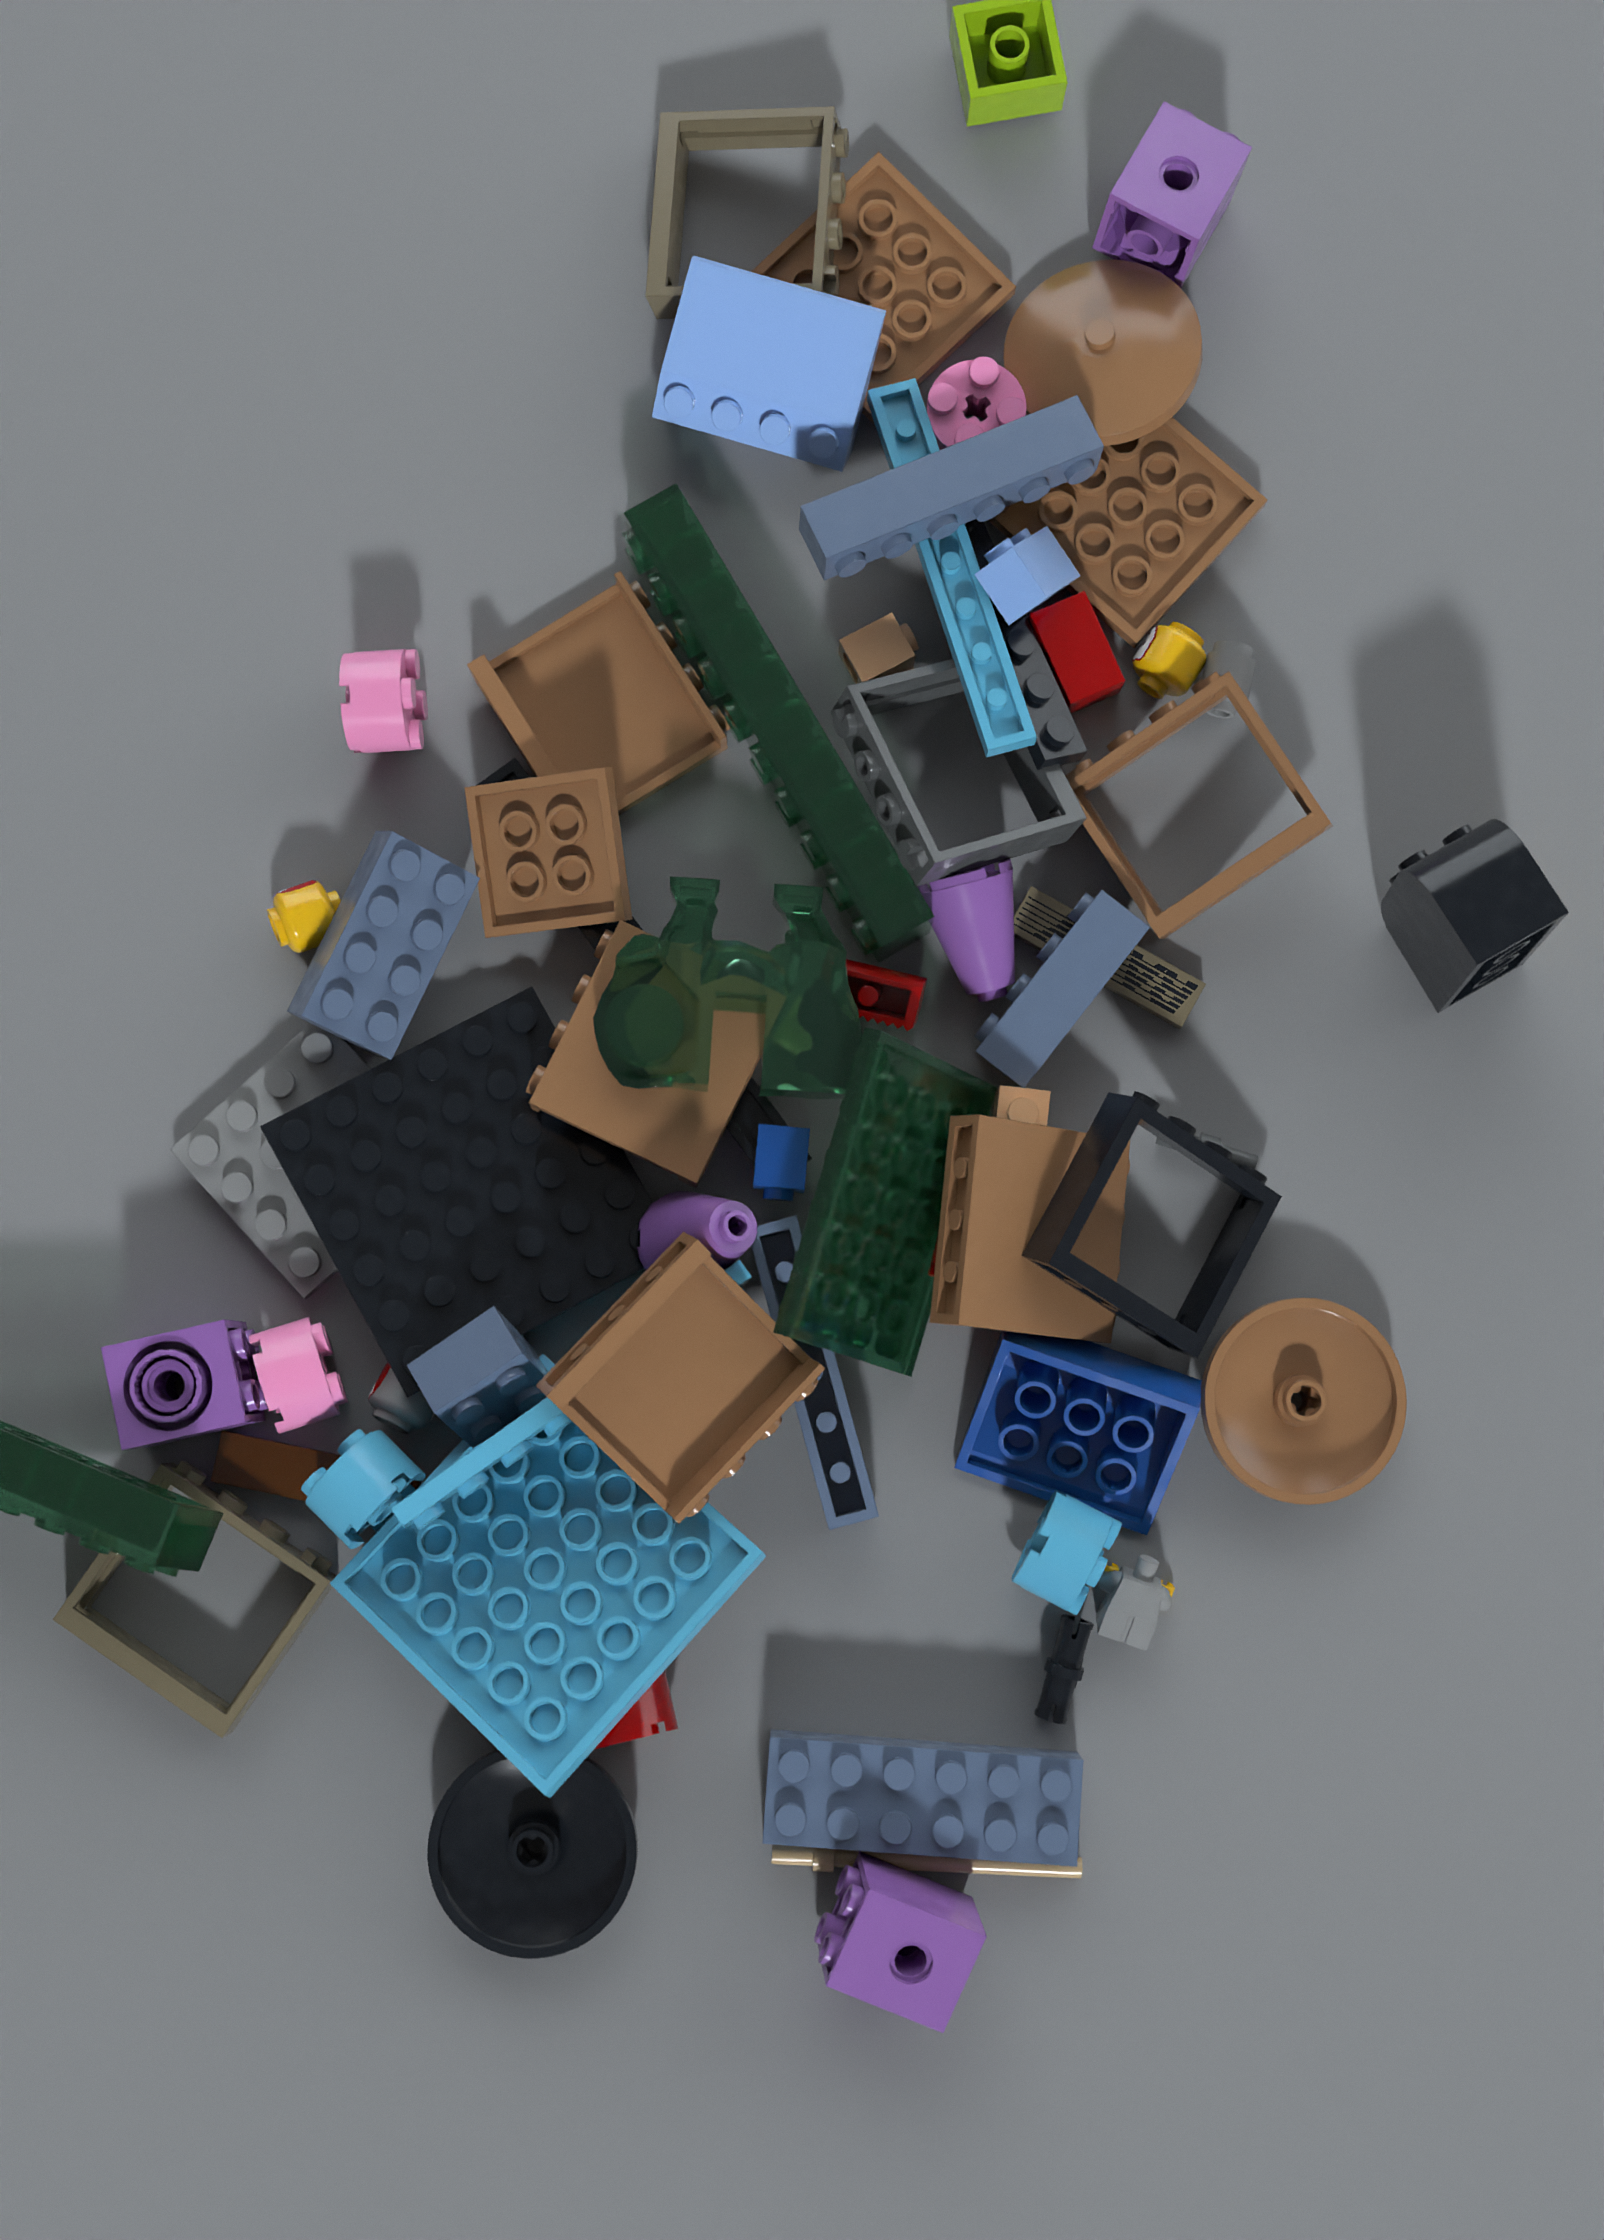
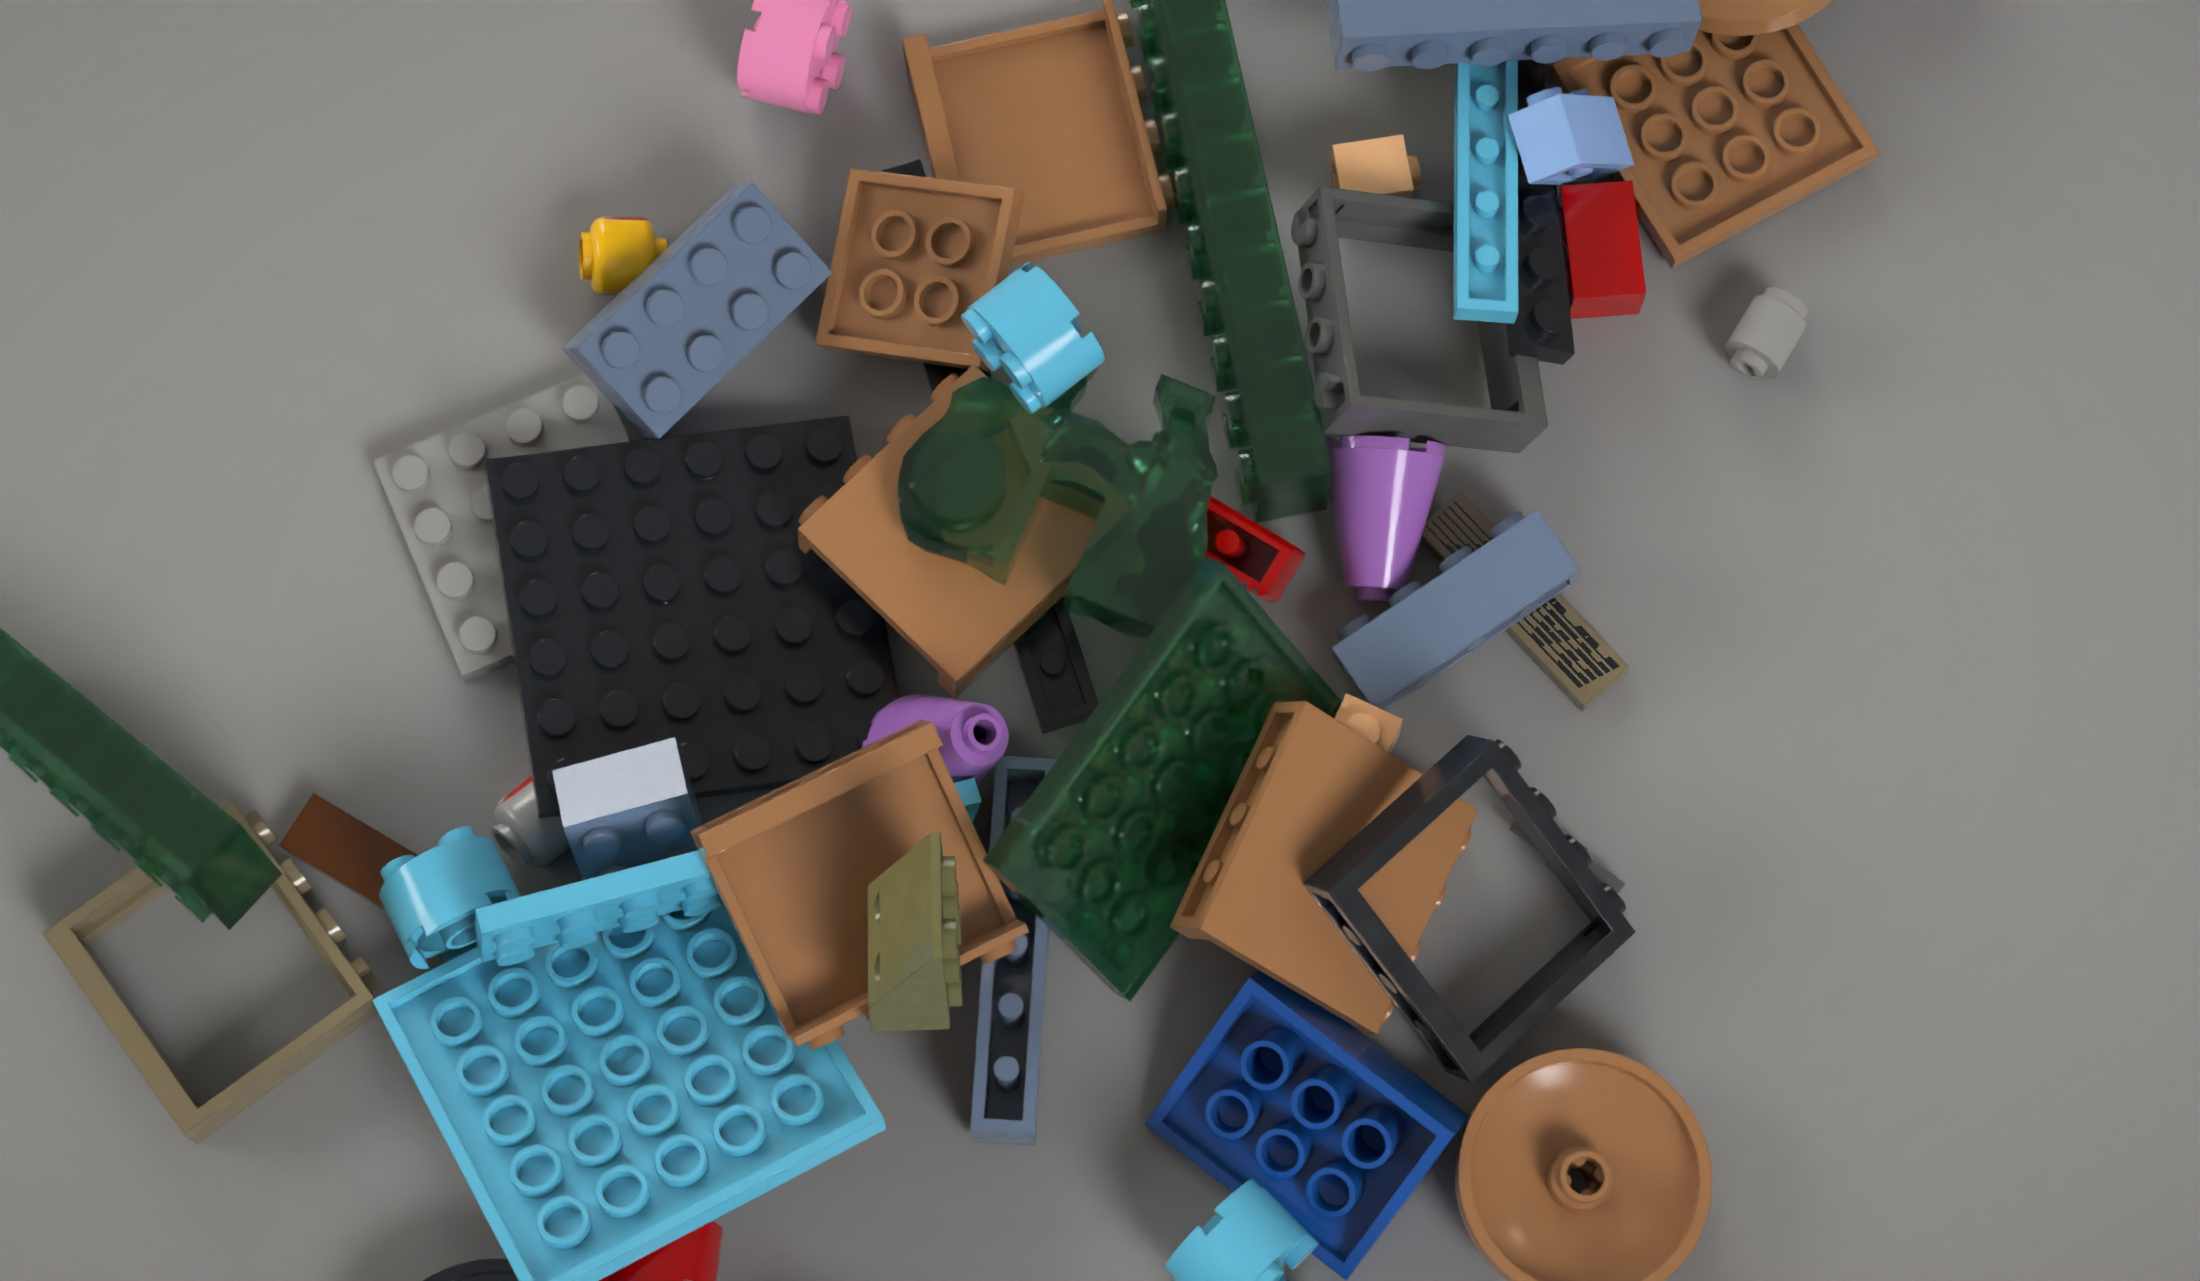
camera: 20 degrees right, 10 degrees down
medium lavender brick [101,1319,268,1450] -> none
bright pink brick [249,1317,348,1434] -> none
blue brick [753,1124,810,1201] -> none
medium nougat window [1065,671,1333,939] -> none
yellow head [1132,622,1206,699] -> none
black brick [1381,819,1569,1013] -> none
none -> olive slope [867,832,963,1032]
none -> medium azure brick [961,262,1105,414]

